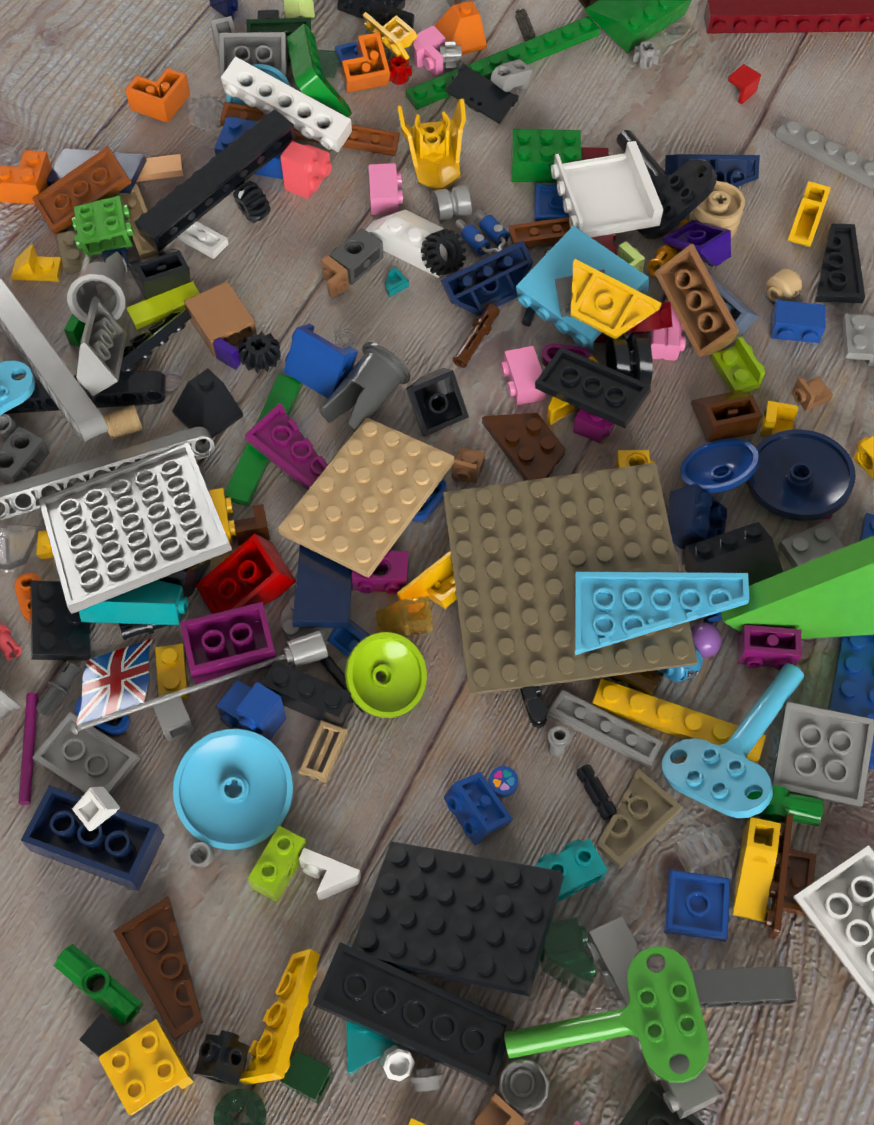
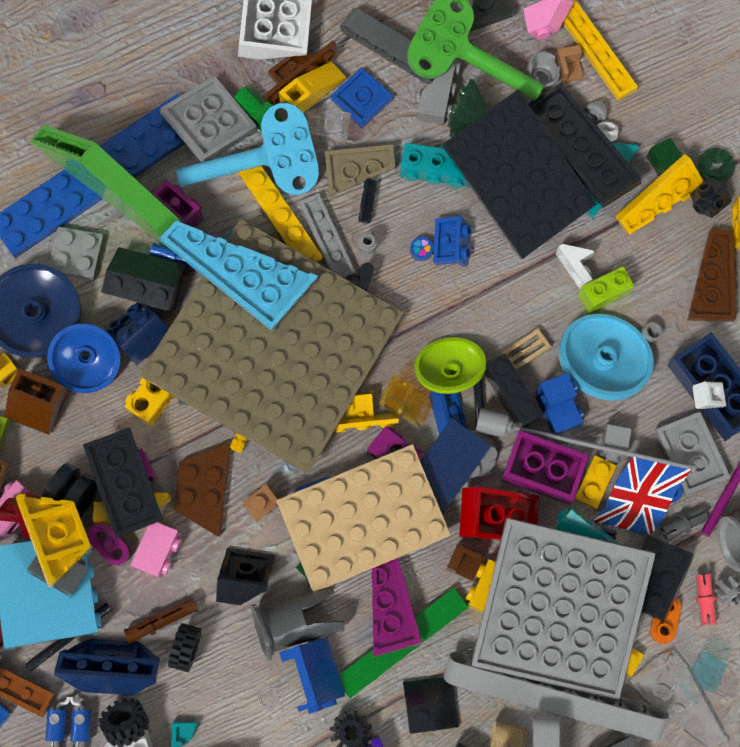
camera: 145 degrees left, 15 degrees up
none -> black tyre [168,623,202,673]

